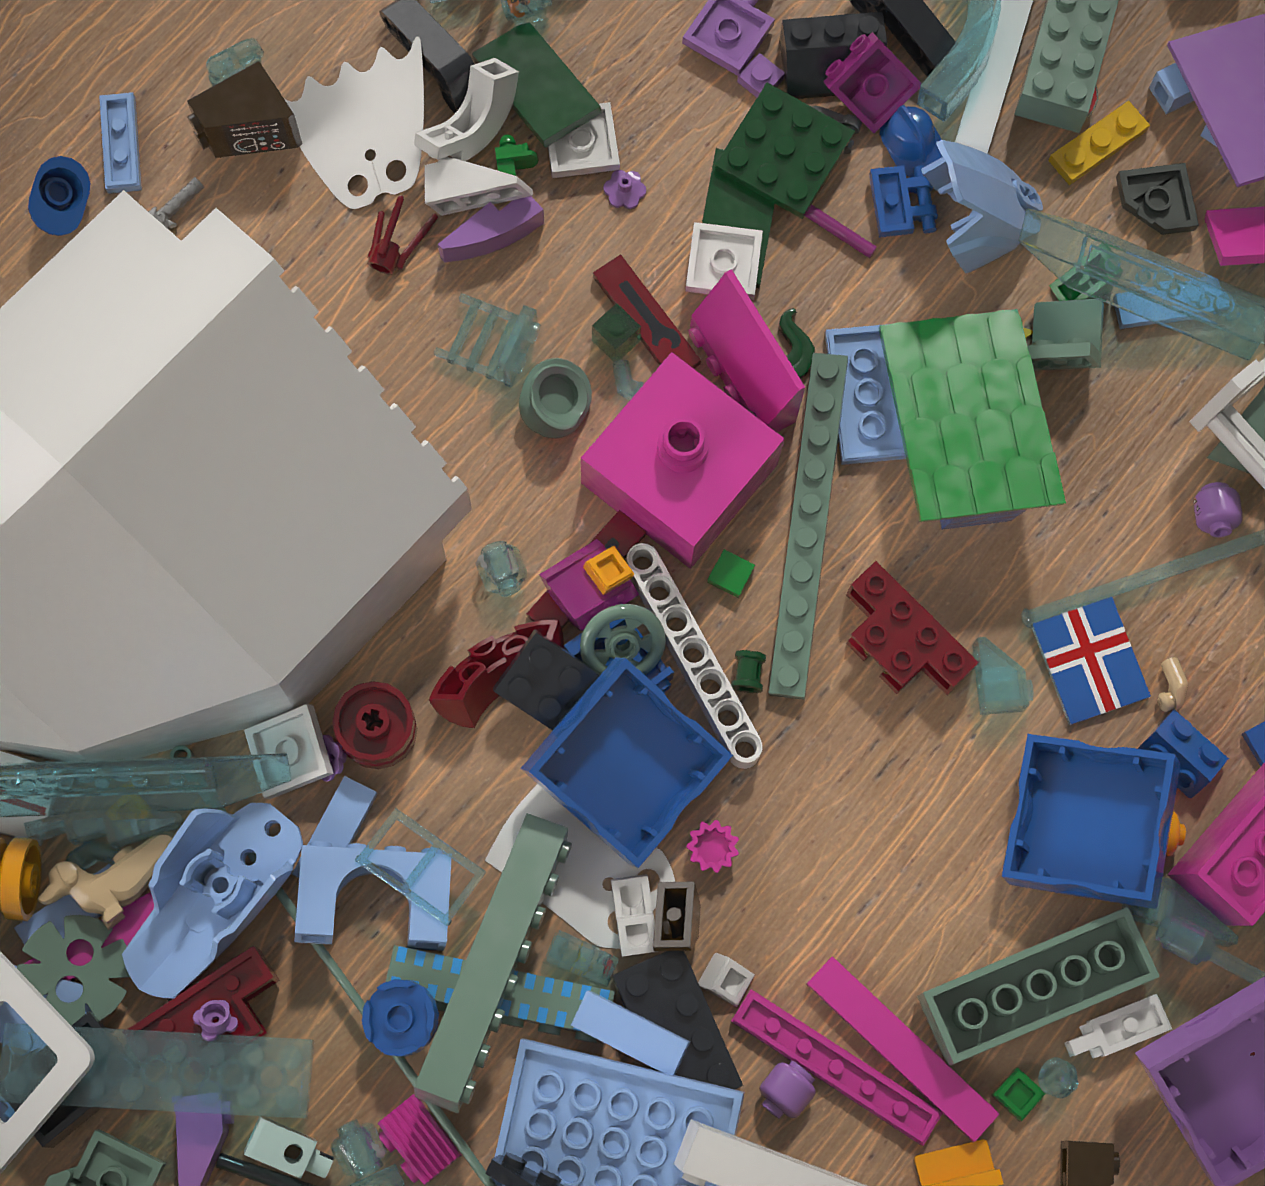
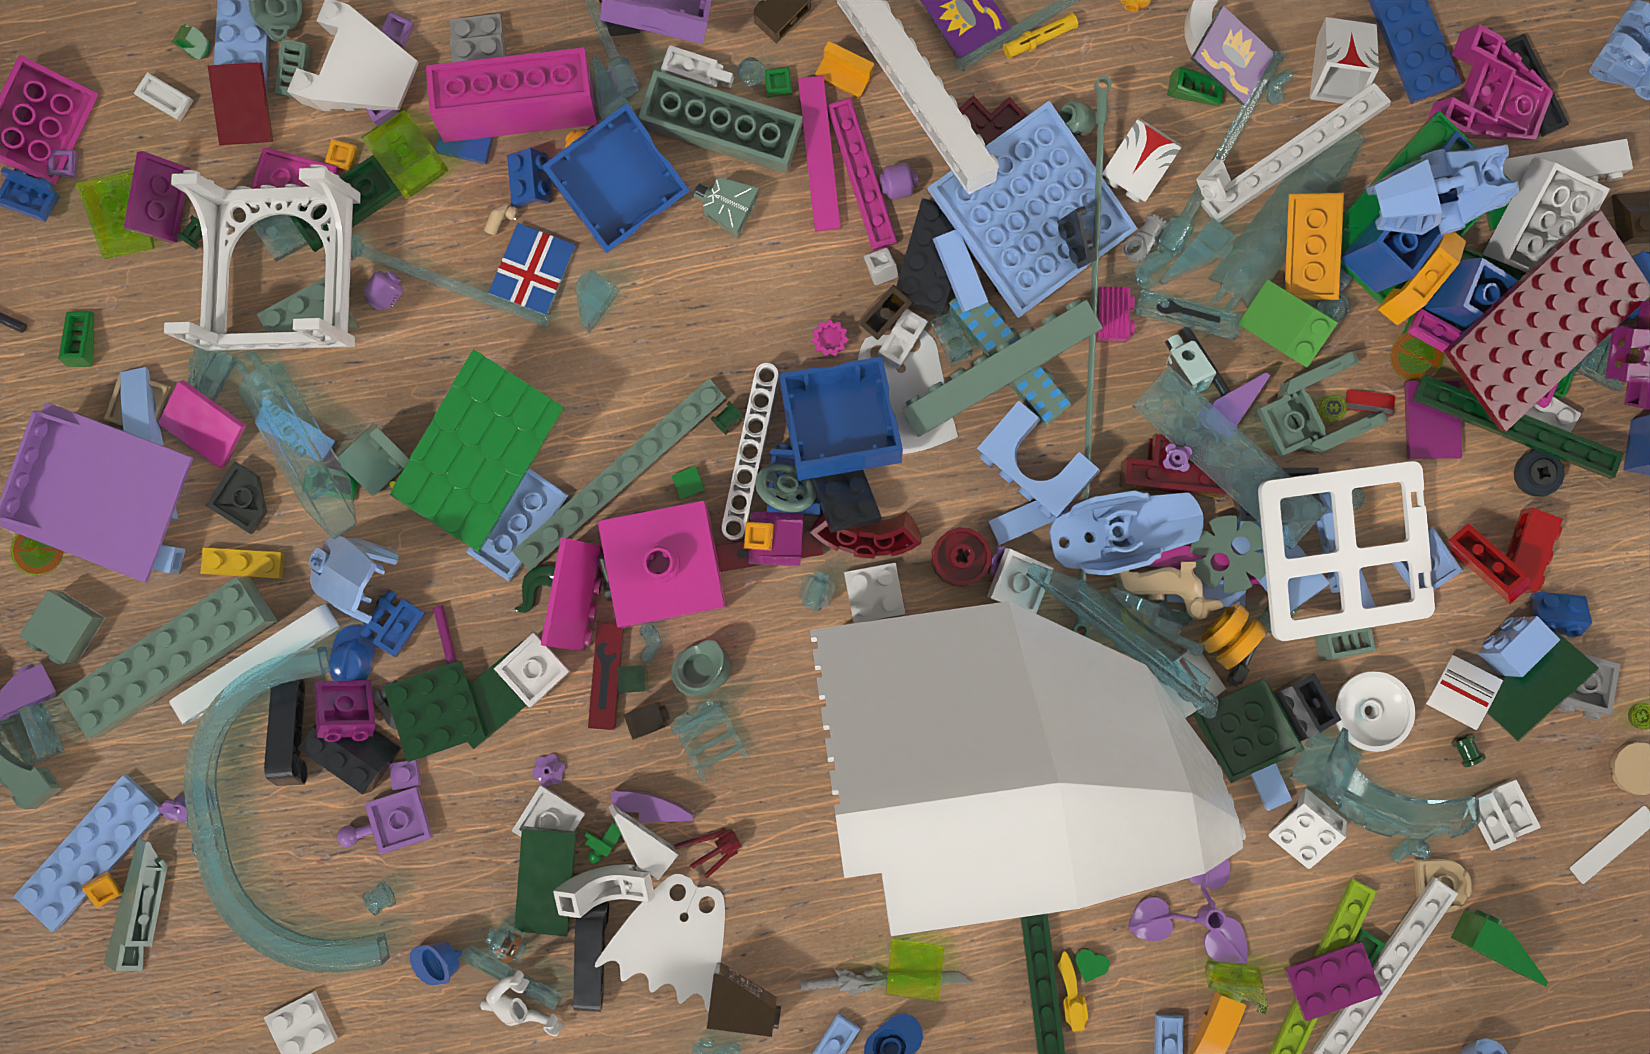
camera: 140 degrees left, 10 degrees up
clear light blue head [330,1118,387,1180] -> none
clear light blue window [355,808,486,926] -> none
blue tile [362,979,439,1057] -> none
dark red piece [846,561,979,695] -> none
none -> dark brown slope [623,701,670,740]
none -> sand green torso [694,177,759,239]
none -> white plate [844,563,905,623]

